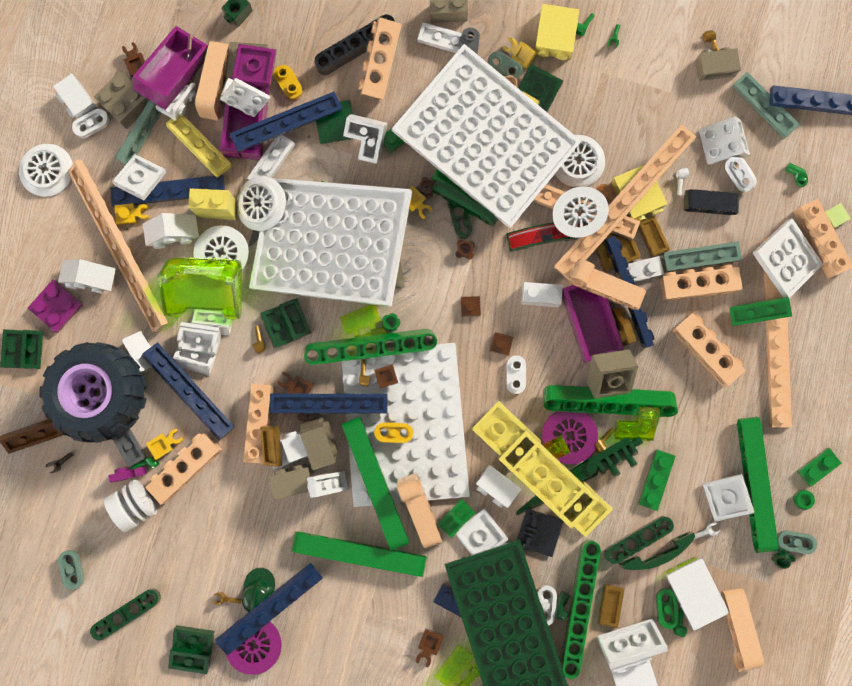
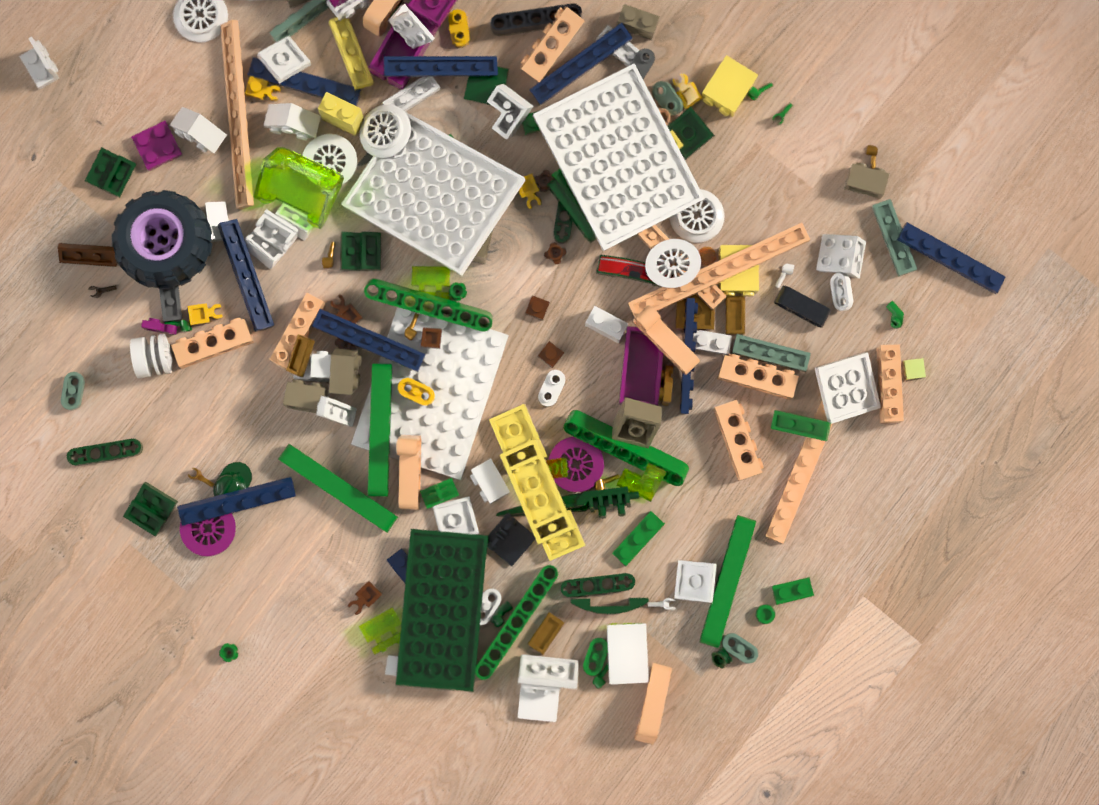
camera: 15 degrees right, 0 degrees up
none -> dark blue plate [529,23,633,105]

